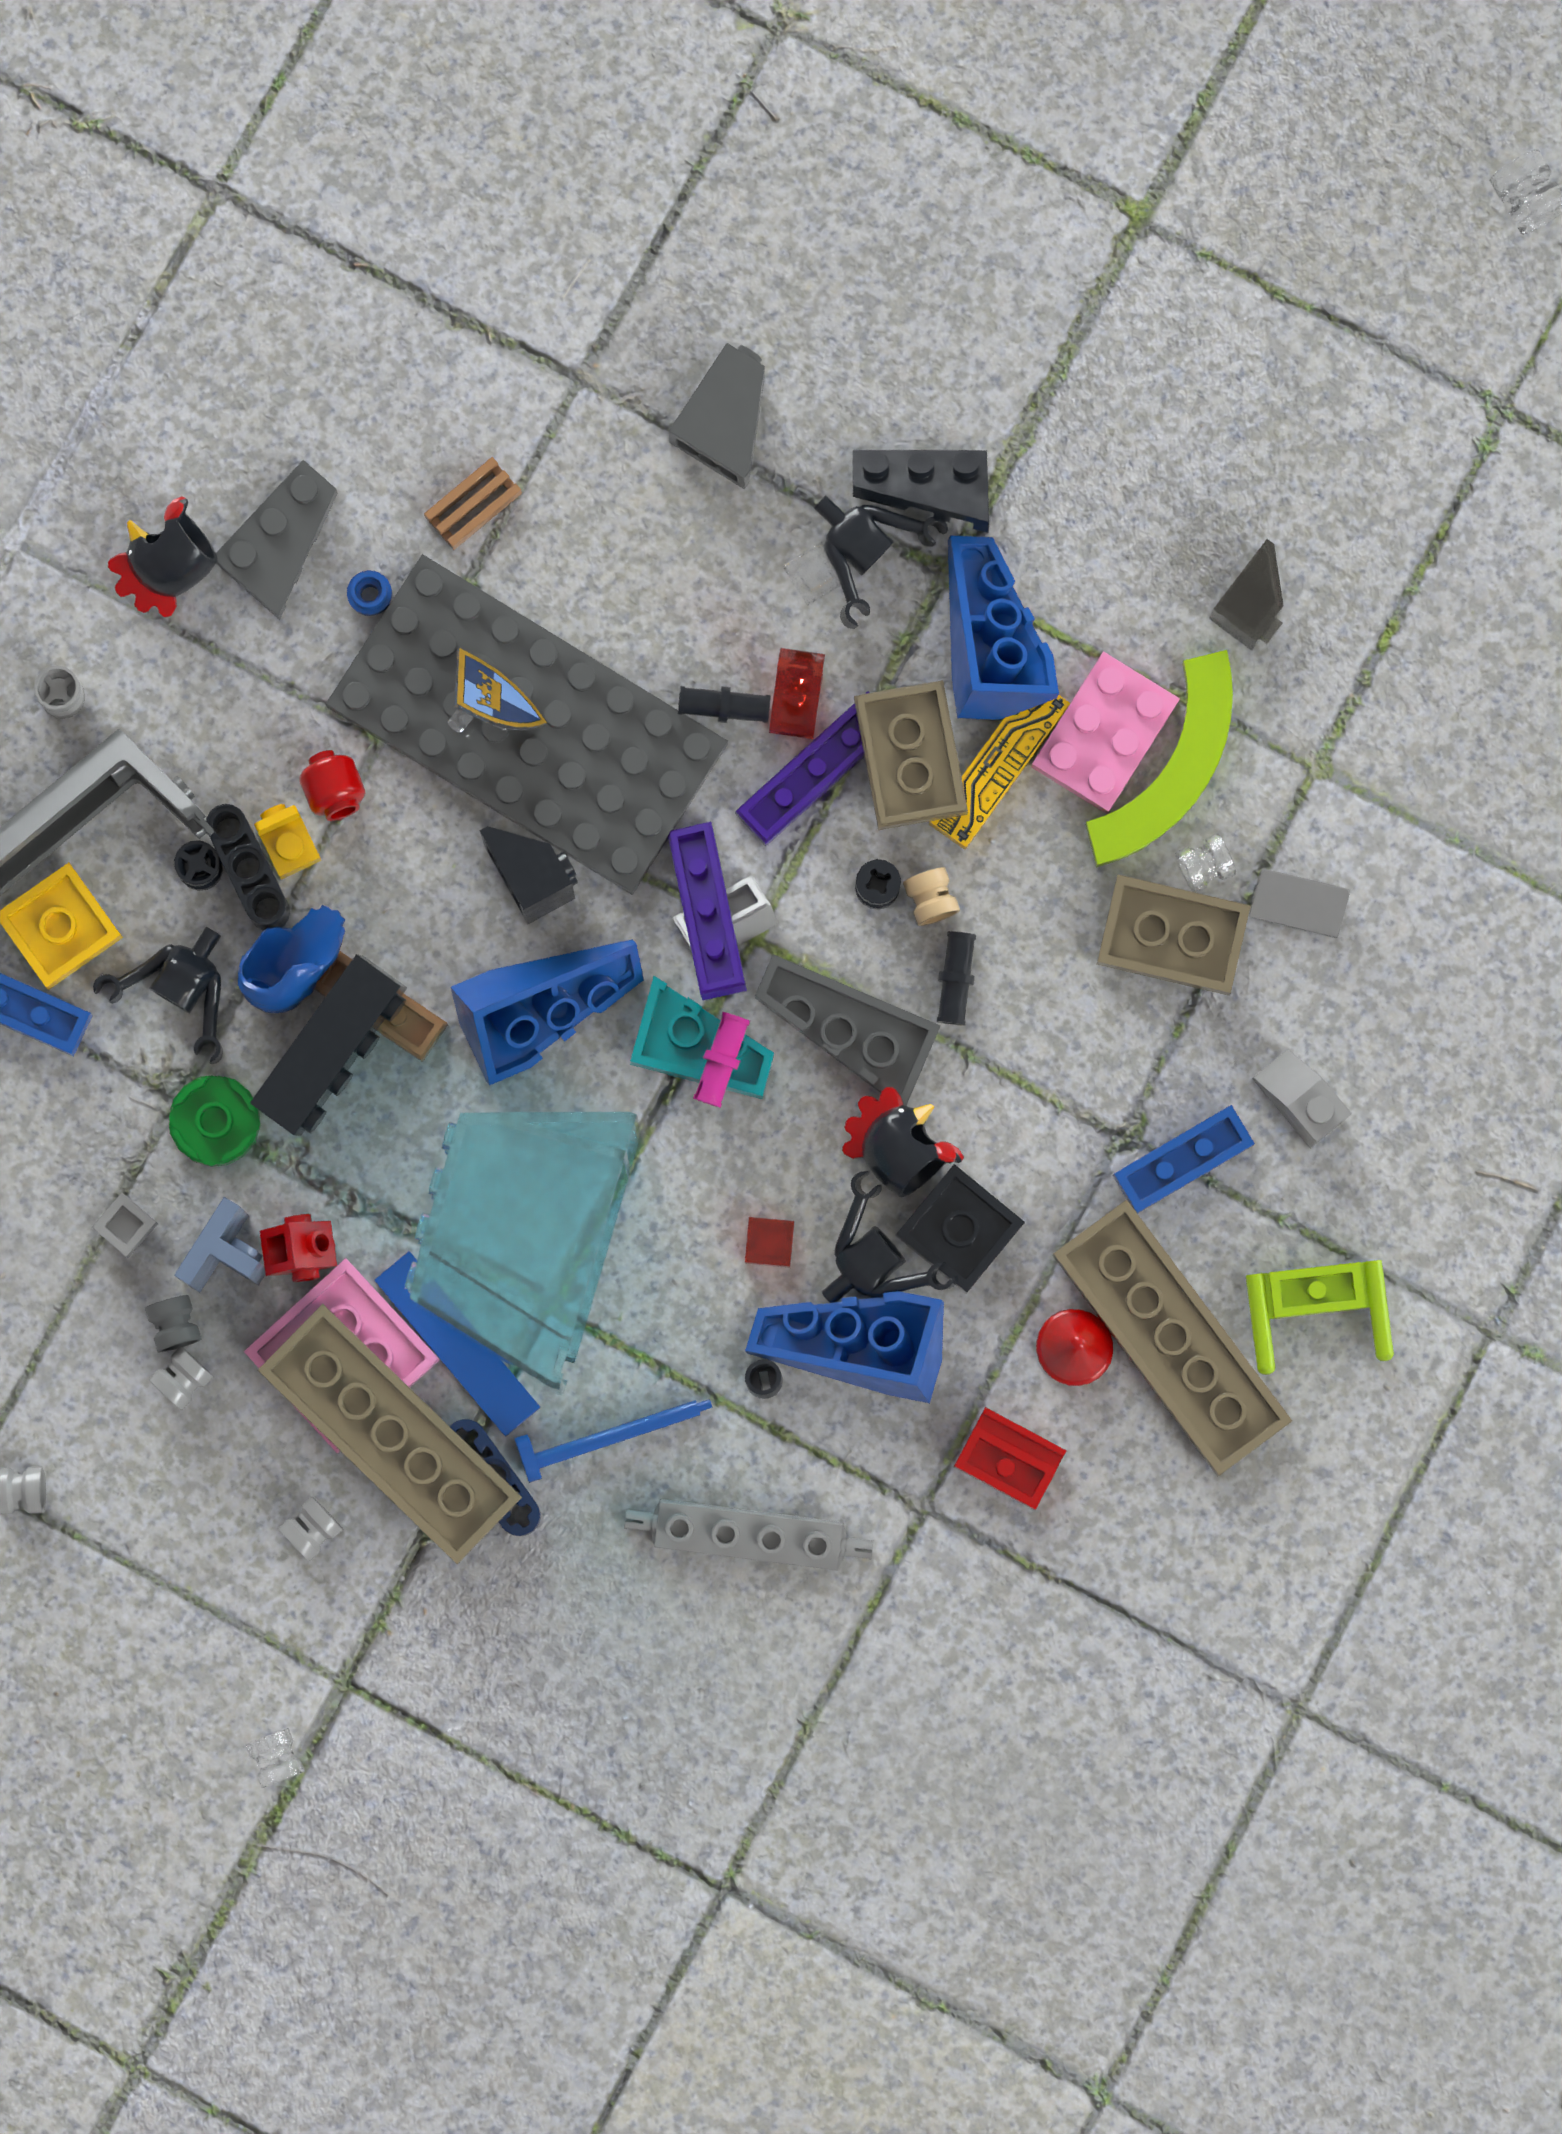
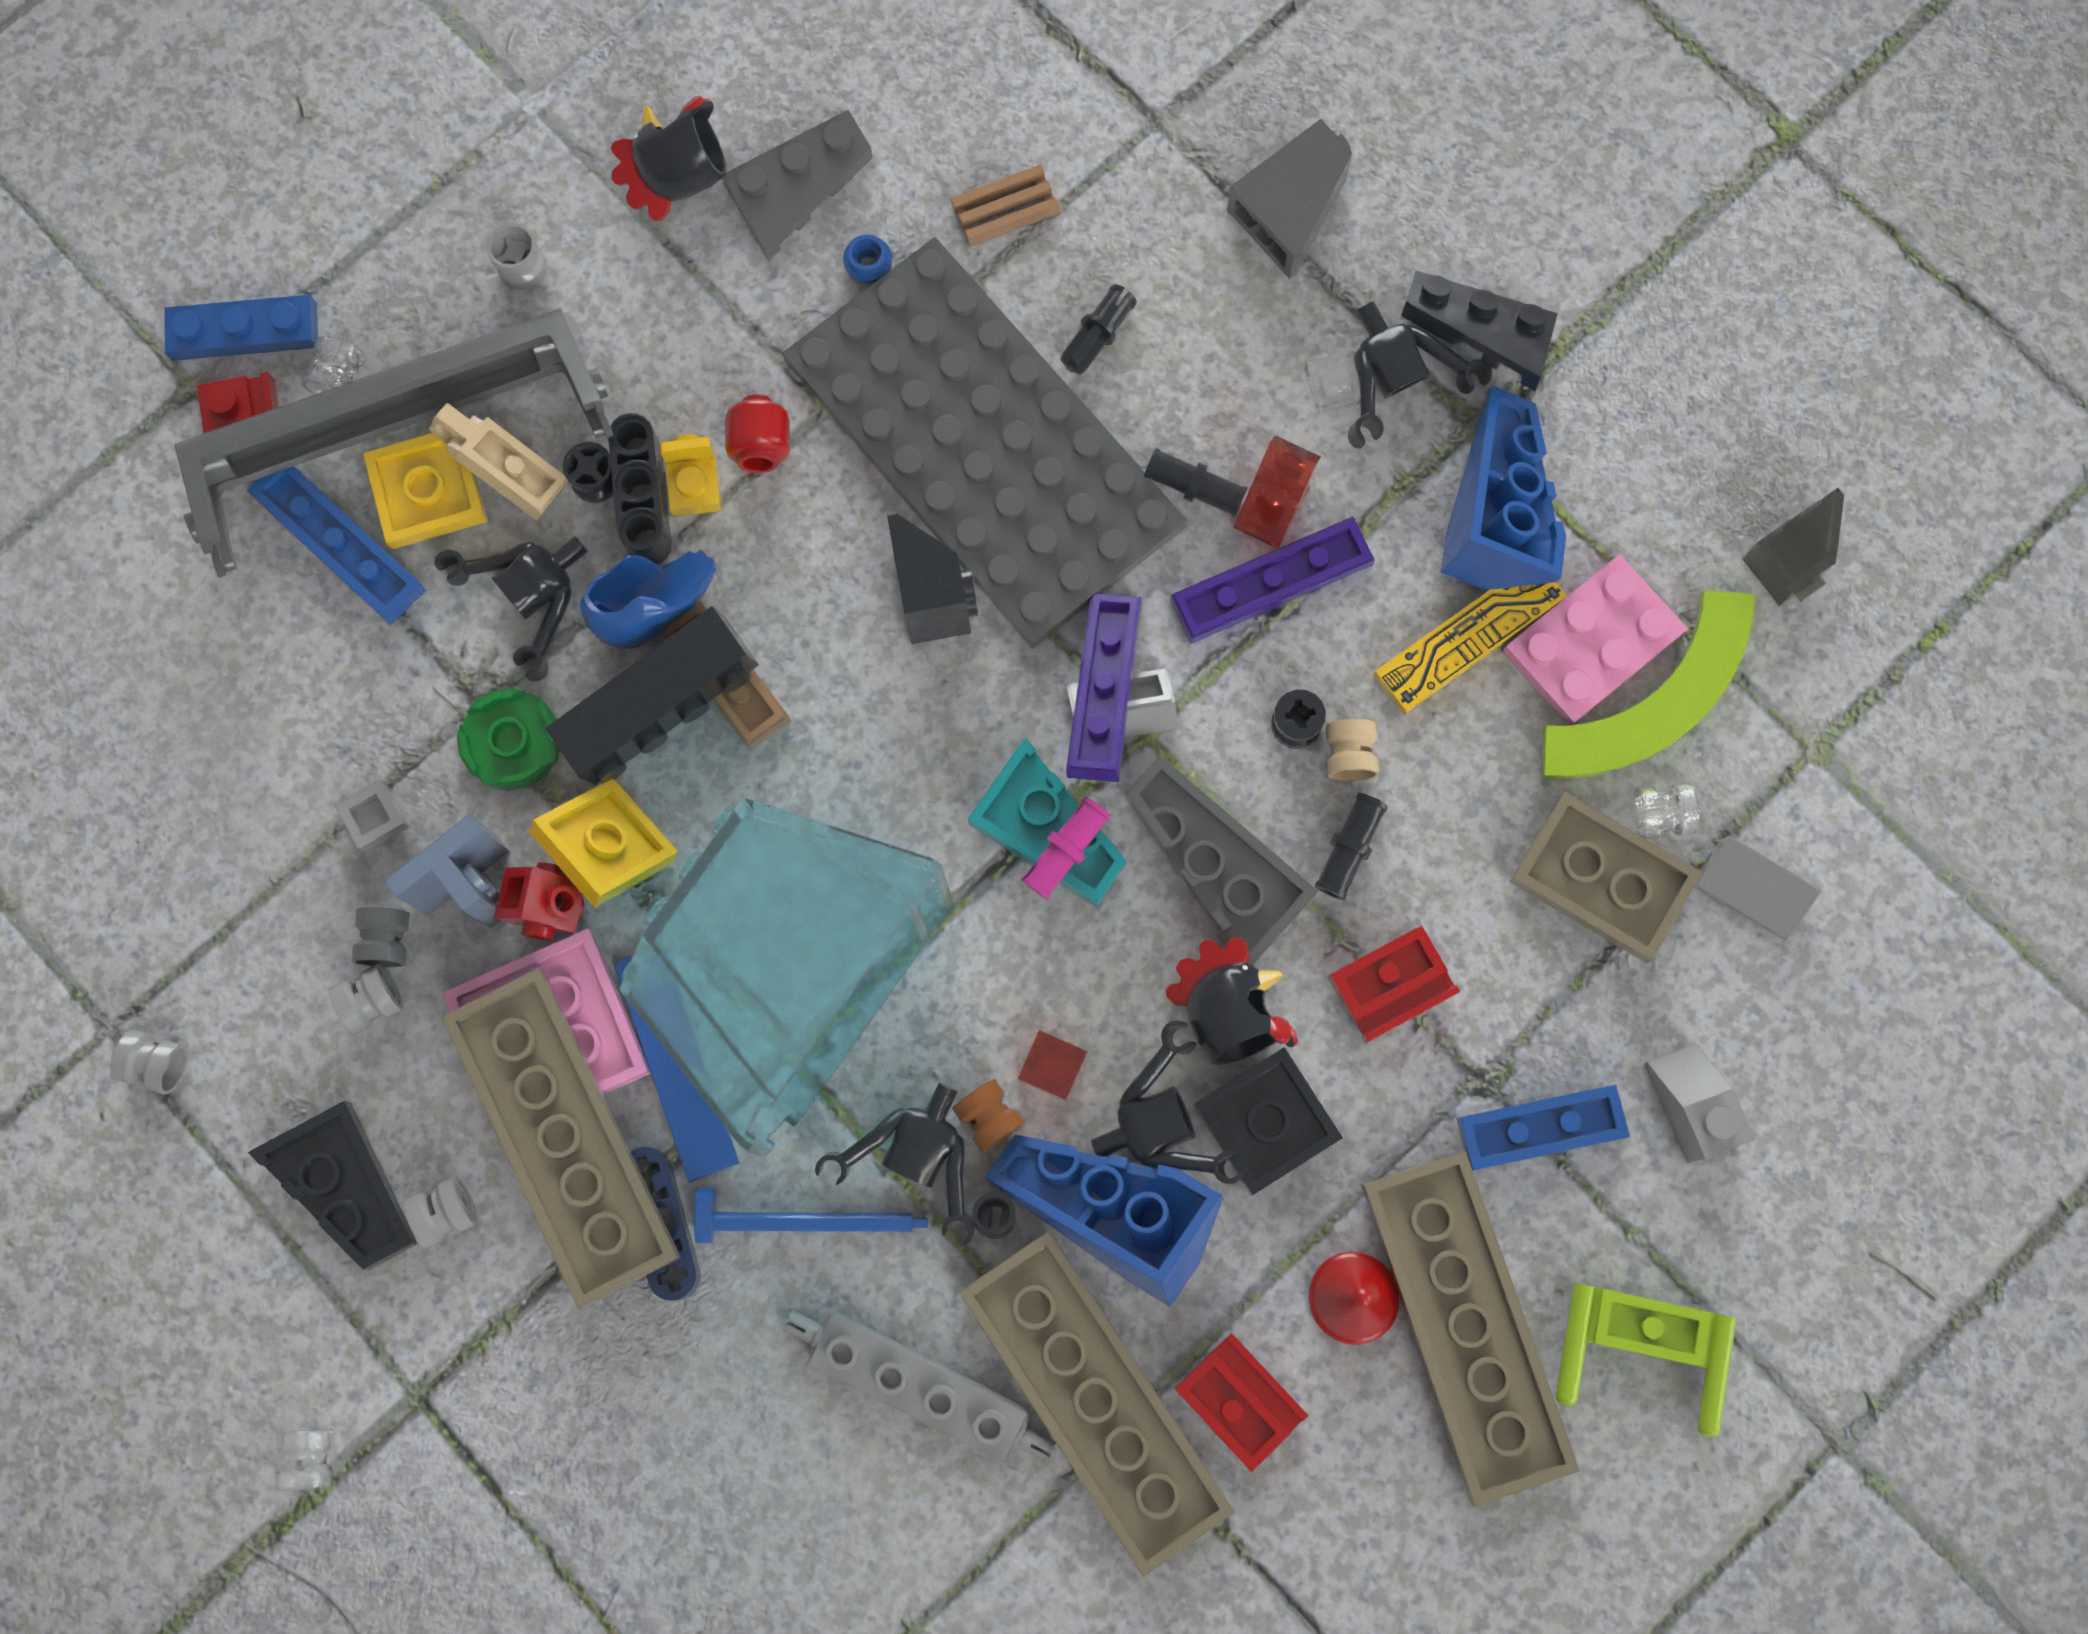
camera: 25 degrees right, 5 degrees down
shield [448,648,547,732] -> none
blue wedge [451,939,644,1085] -> none
dark tan tile [854,680,968,830] -> none
none -> black wing [248,1101,418,1270]
none -> tan hinge [429,403,568,521]
none -> yellow plate [528,779,678,908]
none -> black piece [815,1083,975,1246]
none -> dark orange wheel [952,1079,1025,1153]
none -> dark tan plate [959,1231,1235,1577]
none -> black axle [1060,284,1137,375]
none -> red plate [1328,925,1460,1044]

